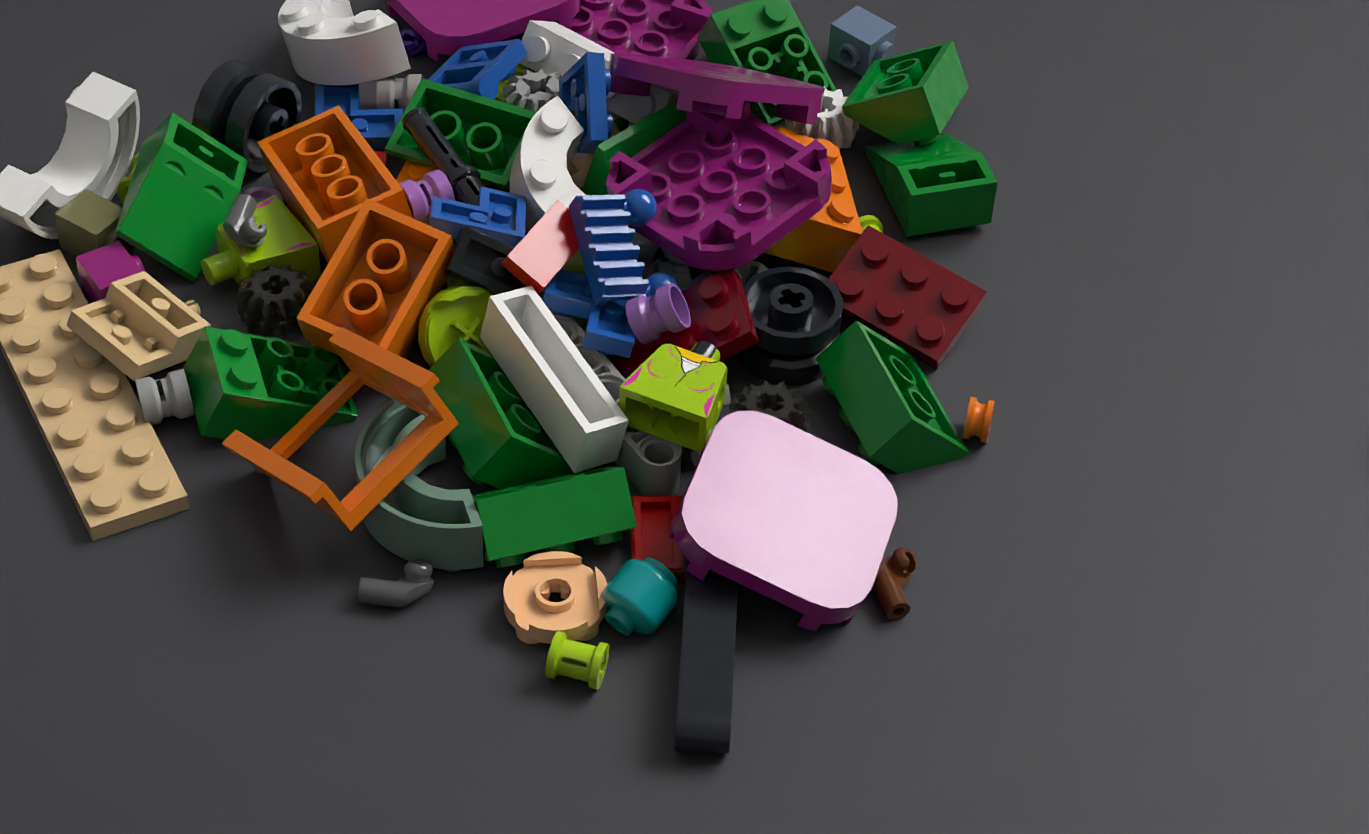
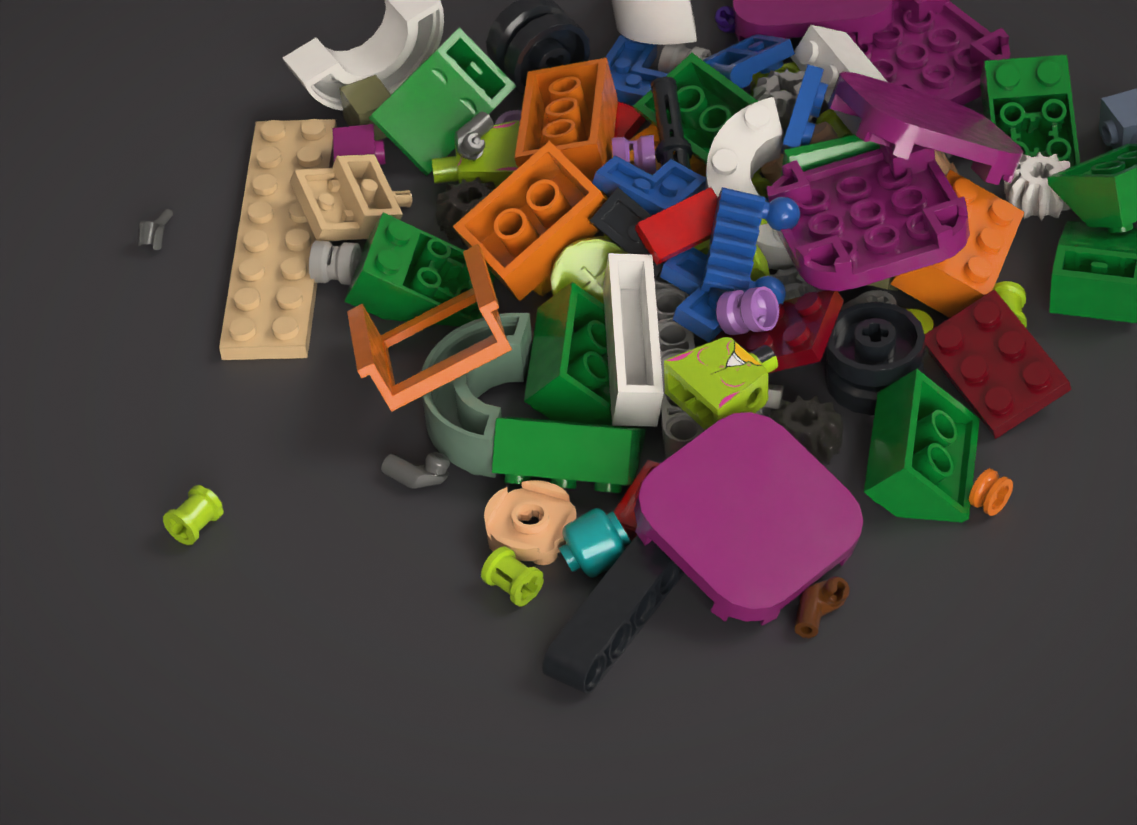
camera: 35 degrees right, 0 degrees up
none -> lime bush [163,485,224,545]

